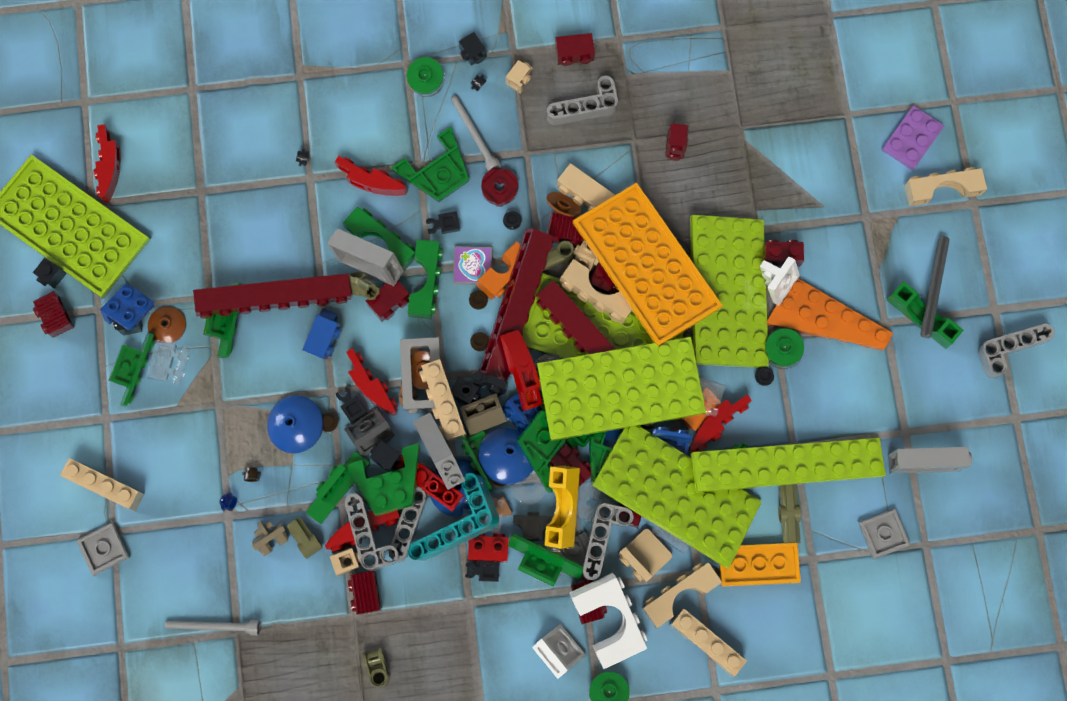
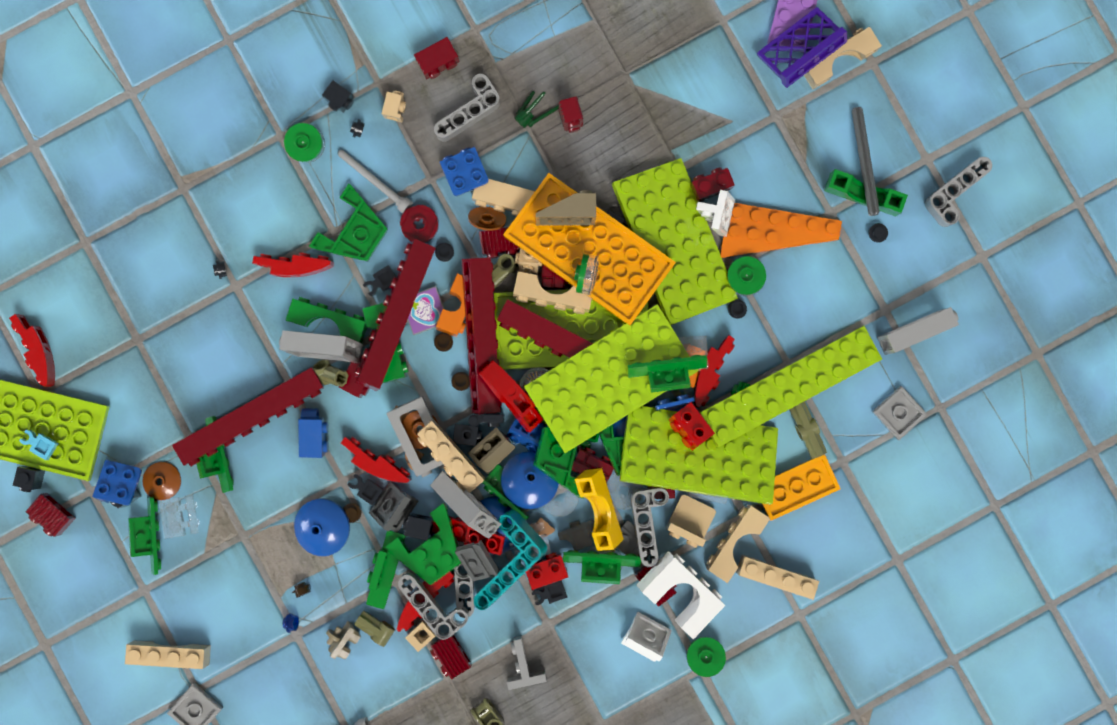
camera: 20 degrees left, 10 degrees up
none -> medium azure plate [19,430,59,460]
none -> dark red brick [354,239,436,391]
none -> blue bracket [440,147,489,196]
none -> dark grey plate [455,541,499,581]
none -> light grey bracket [507,636,547,690]
none -> dark green plant [514,91,559,128]
none -> dark tan slope [536,190,596,226]
none -> piece [574,253,599,295]
none -> green bracket [628,355,707,393]
none -> red brick [668,402,715,451]
none -> dark purple fence [757,7,847,88]
none -> black plate [868,223,888,243]

